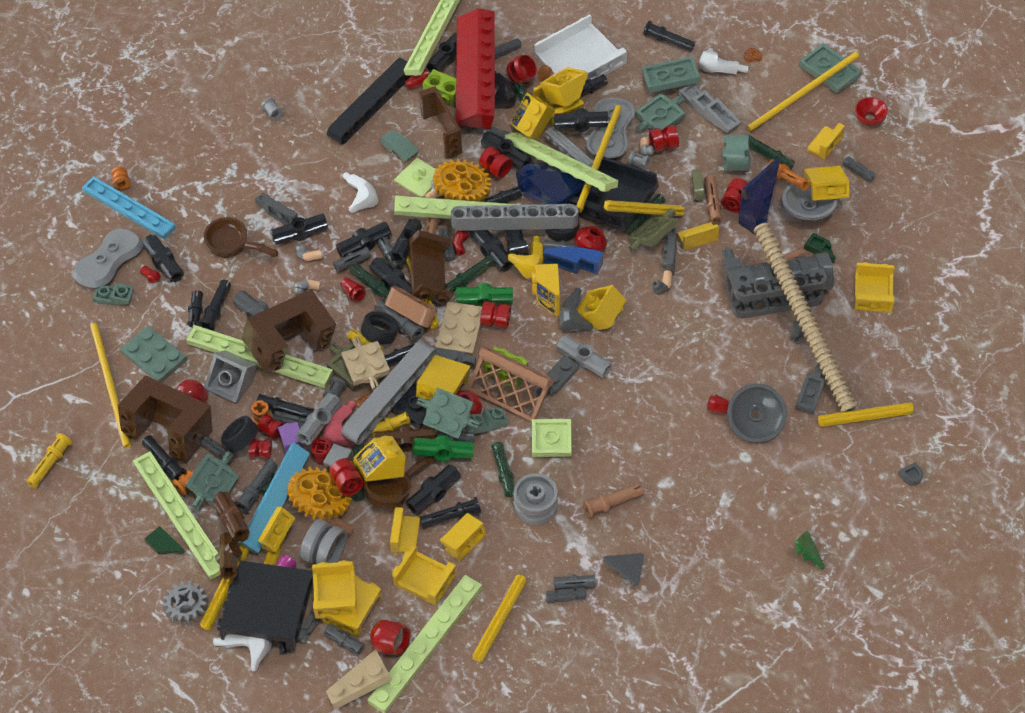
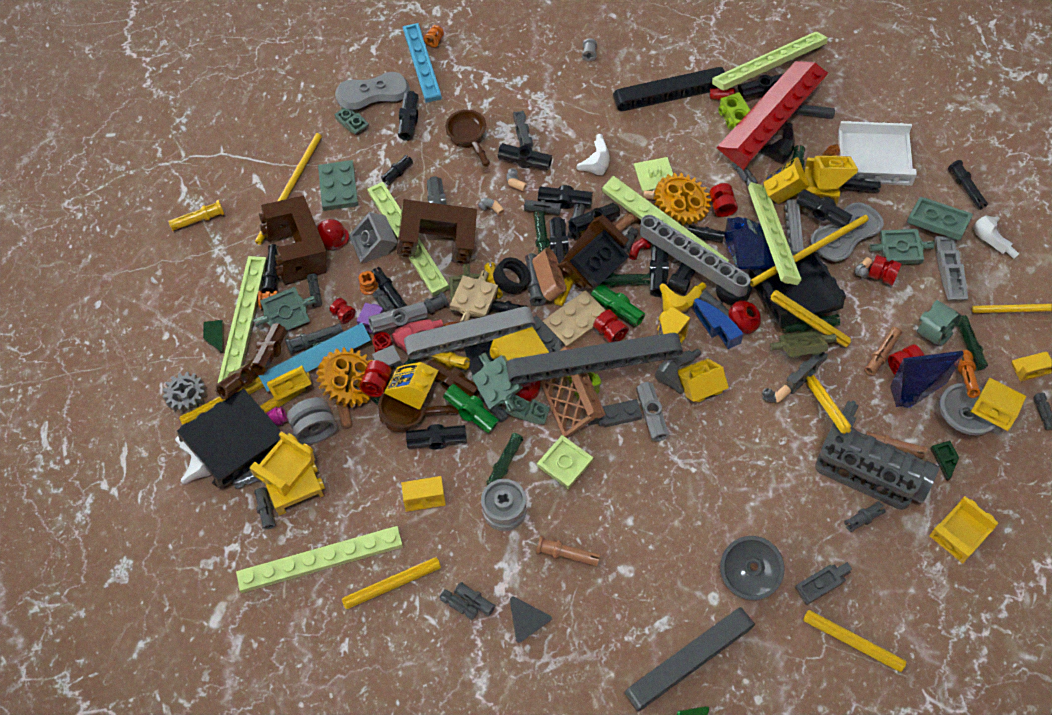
camera: 40 degrees right, 5 degrees up
red arm [140,265,161,284] -> none
black pin [198,279,231,331] -> none
black tyre [221,415,259,453] -> none
red wheel [257,414,284,440] -> none
tan wing [326,649,392,710] -> none
red cone [340,277,366,302] -> none
red helmet [370,620,411,655] -> none
sand green slope [379,130,419,162] -> none
yellow panel [390,507,420,553] -> none
yellow panel [392,545,457,606] -> none
reddish brown panel [419,86,462,159] -> none
black pin [420,497,482,529] -> none
black piece [481,131,531,171] -> none
red helmet [506,55,537,84] -> none
light grey bush [628,151,650,170] -> none
yellow panel [677,222,719,250] -> none
olive beam [691,169,704,200] -> none
red cone [707,394,730,413] -> none
clear orange piece [744,48,762,63] -> none
tan piece [754,223,857,412] -> none
none -> dark grey beam [506,333,683,384]
none -> black plate [570,229,629,288]
none -> dark grey beam [624,607,755,711]
none -> yellow axle [806,375,851,434]

